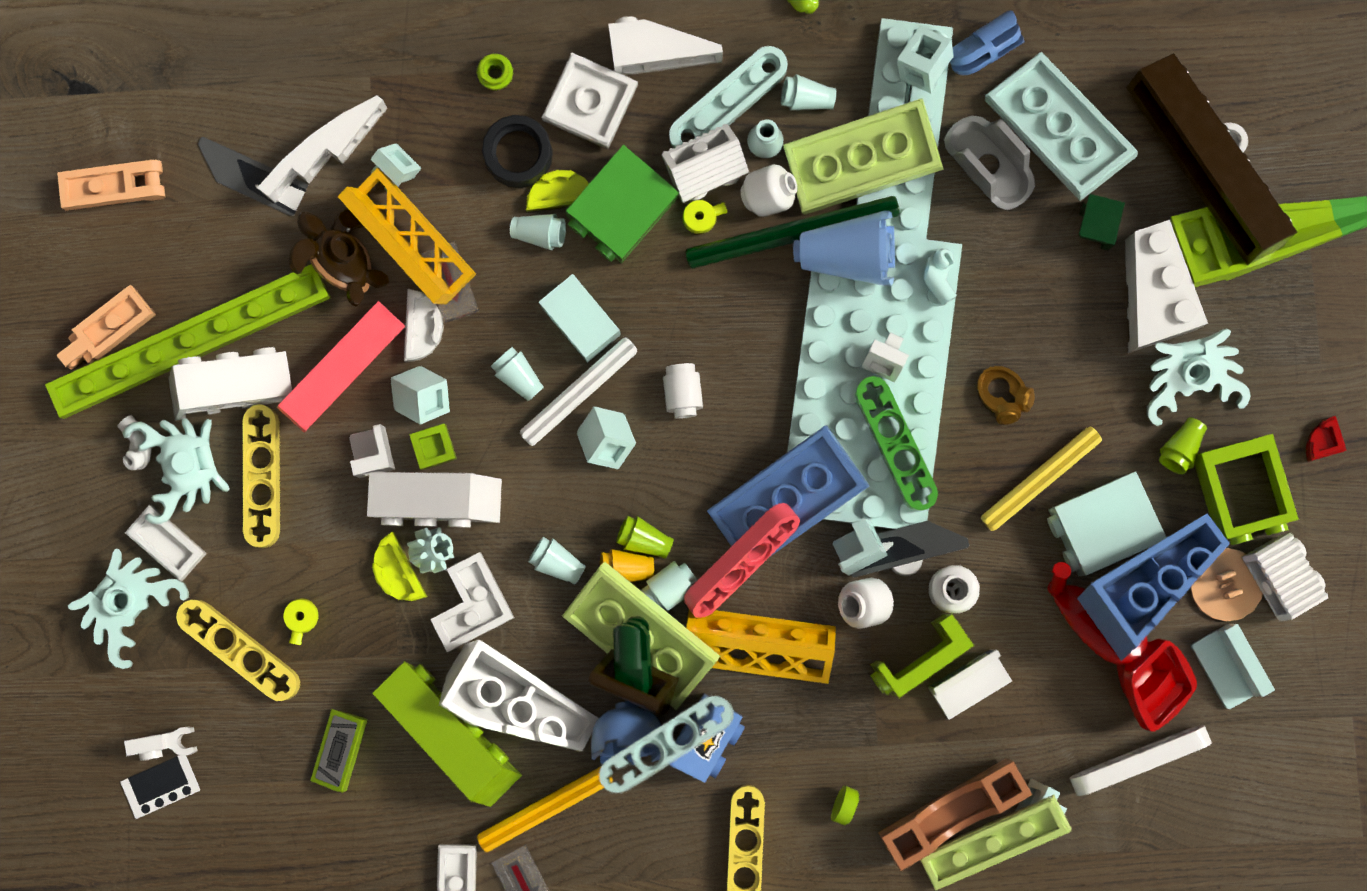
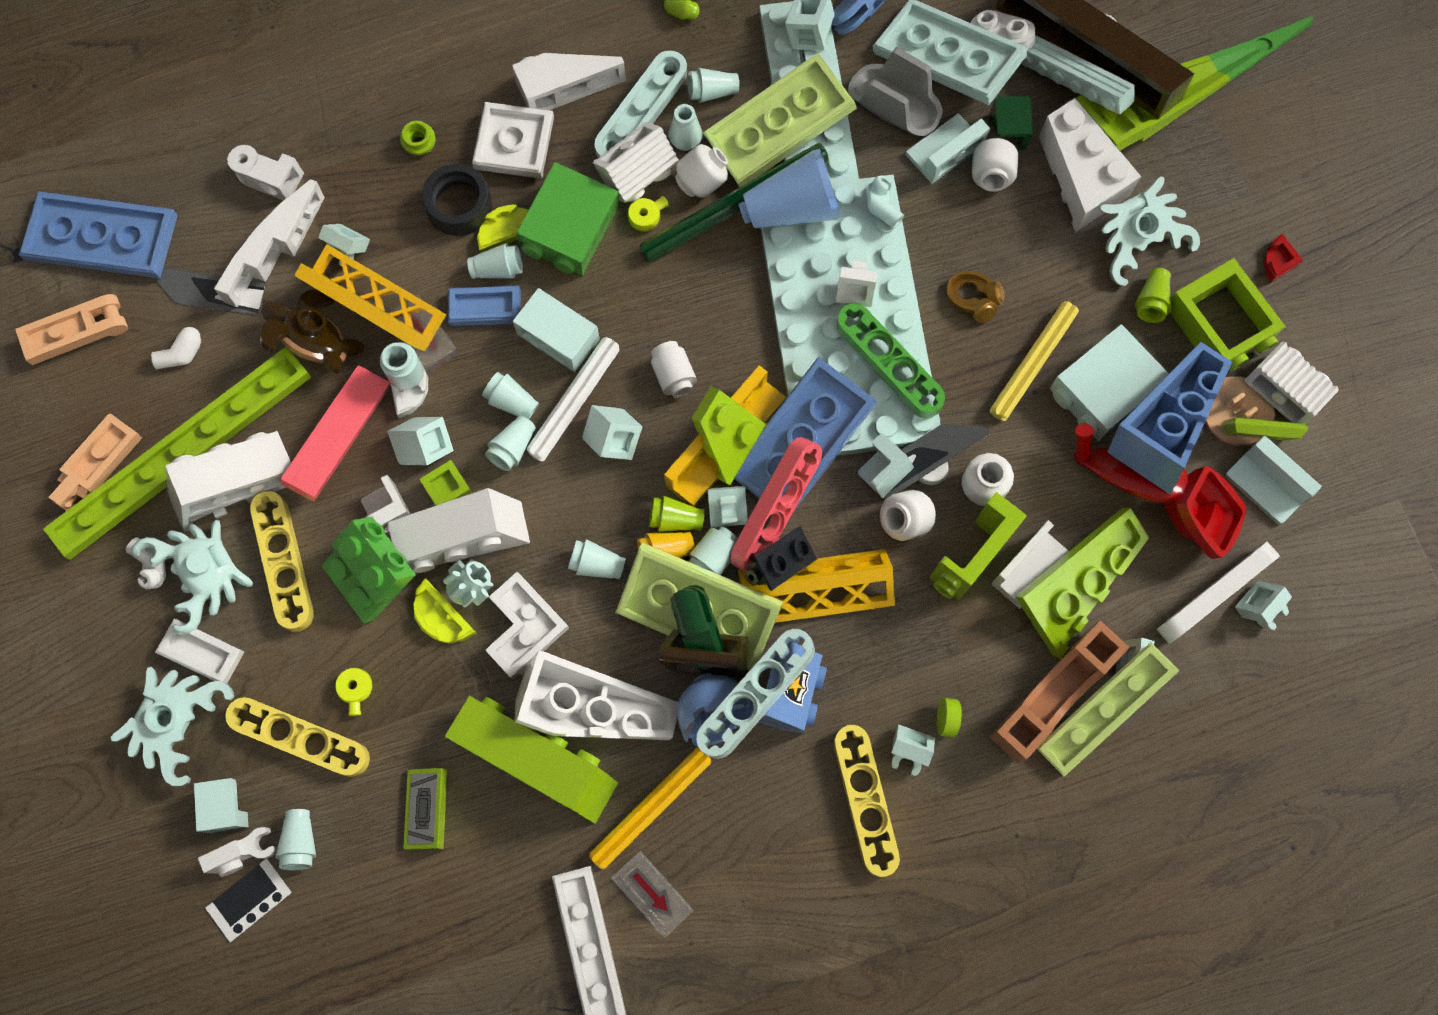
camera: 20 degrees left, 10 degrees down
none -> medium blue tile [19,191,178,279]
none -> white arm [151,327,201,369]
none -> light aqua panel [194,778,249,833]
none -> white leg [227,145,304,201]
none -> light aqua cone [275,809,317,870]
none -> bright green plate [321,516,416,624]
none -> light aqua brick [380,342,424,389]
none -> medium blue tile [448,286,521,327]
none -> light aqua cone [485,416,536,471]
none -> yellow fence [664,365,786,507]
none -> lime wing [691,386,766,485]
none -> light aqua tile [708,486,748,527]
none -> black hinge [745,526,817,591]
none -> light aqua tile [891,724,935,776]
none -> light aqua panel [905,113,990,184]
none -> white plate [971,10,1036,51]
none -> white head [972,138,1018,192]
none -> lime wing [1015,507,1149,658]
none -> light aqua piece [1021,36,1135,115]
none -> lime tile [1221,418,1308,441]
none -> light aqua tile [1235,581,1292,630]

